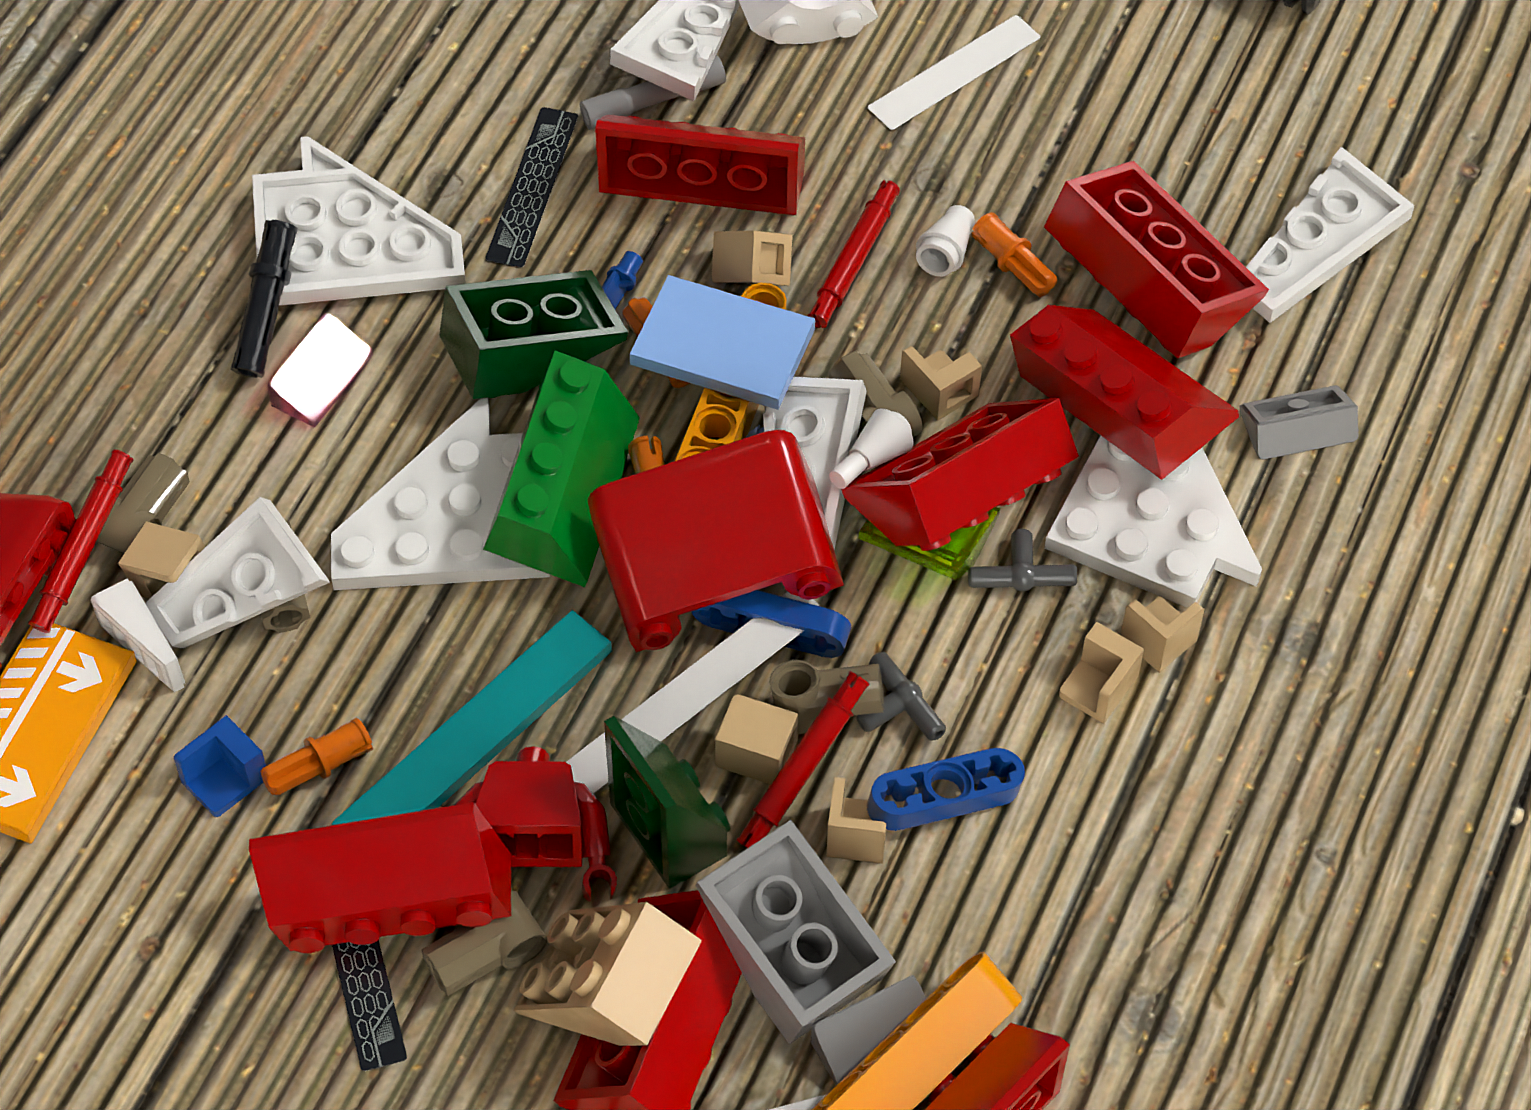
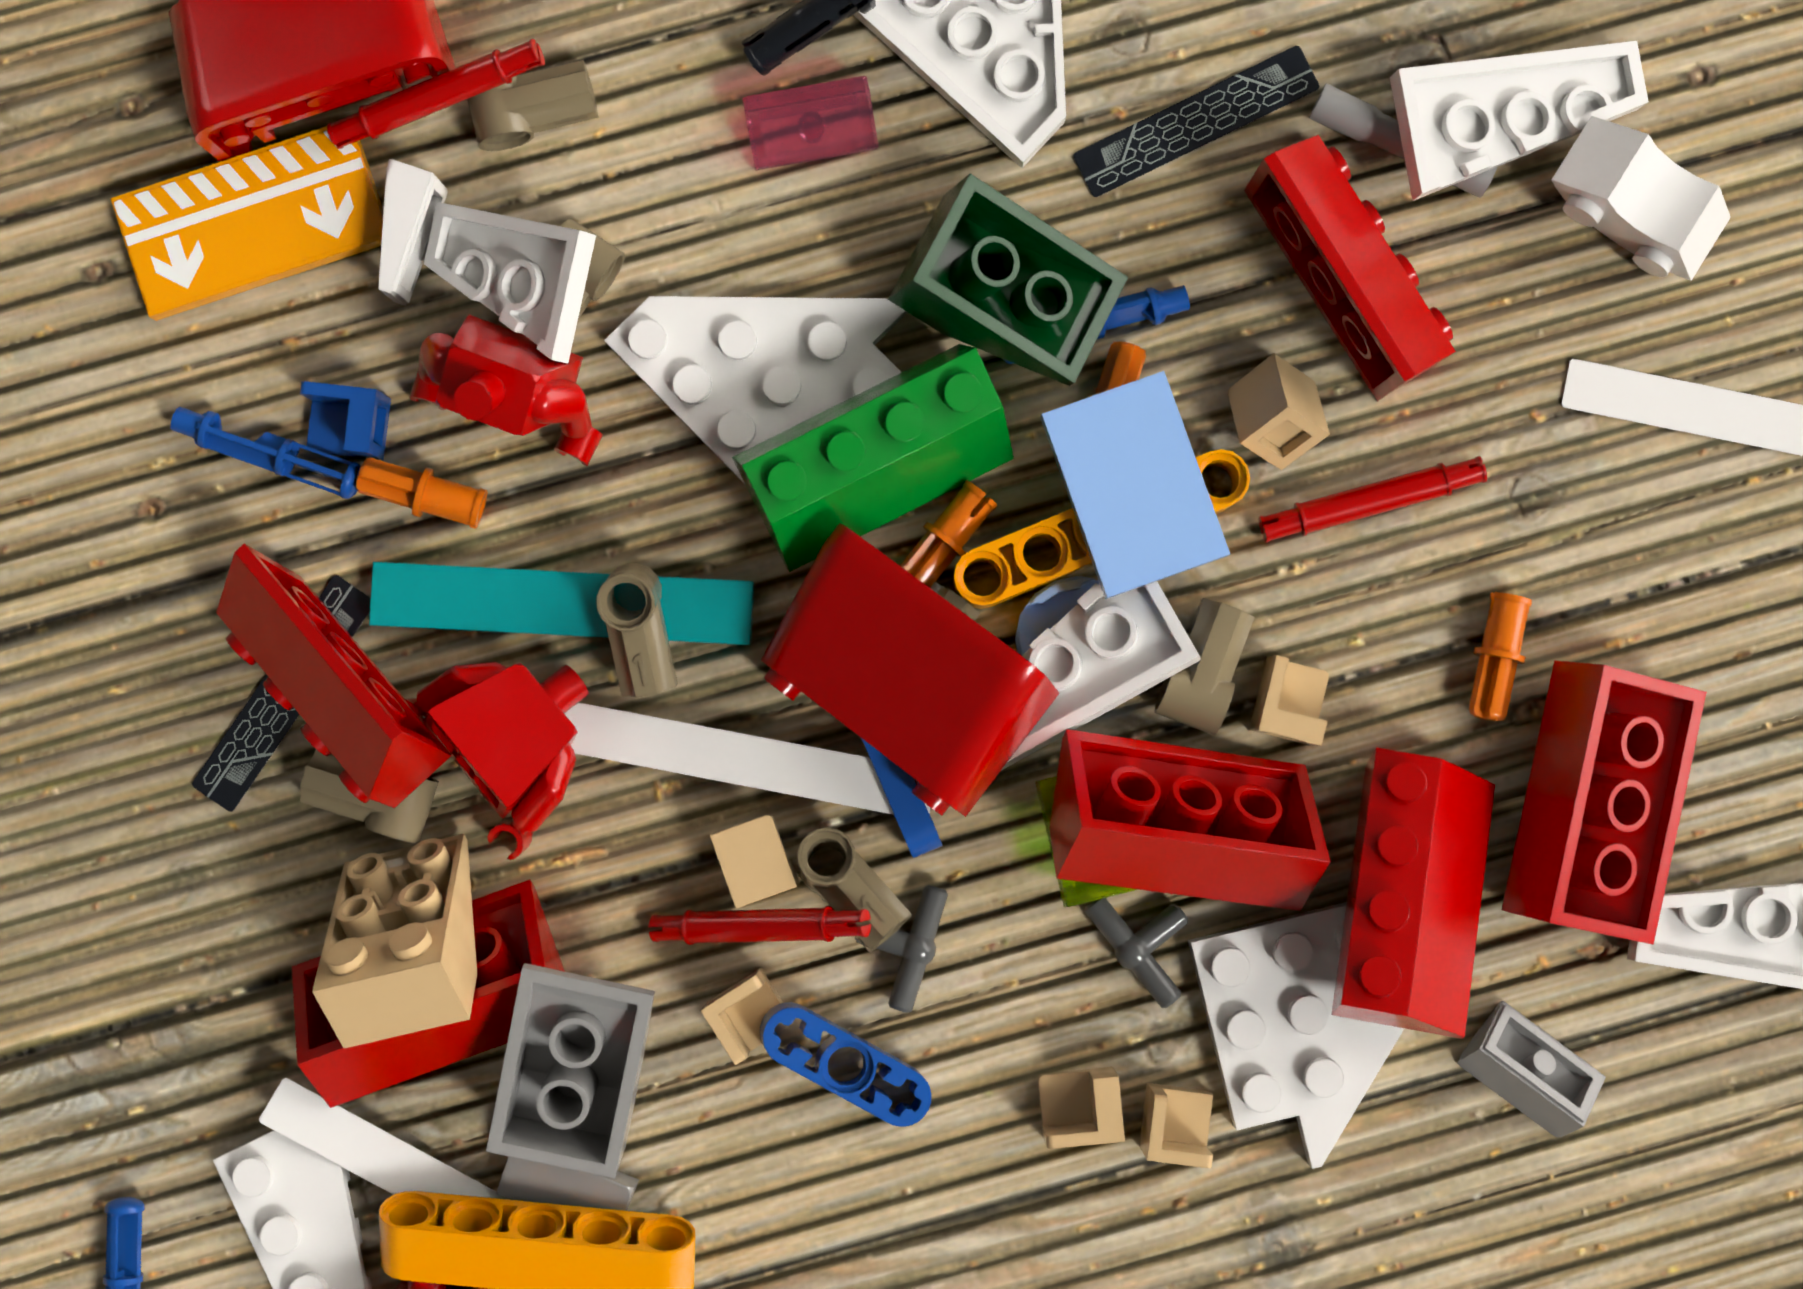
camera: 55 degrees right, 30 degrees up
tan panel [118,521,205,599] -> none
dark green slope [604,716,731,889] -> none
white cone [829,408,913,489] -> none
white cone [916,205,975,276] -> none
none -> blue piece [170,407,361,499]
none -> red torso [409,315,603,466]
none -> dark tan piece [597,563,678,698]

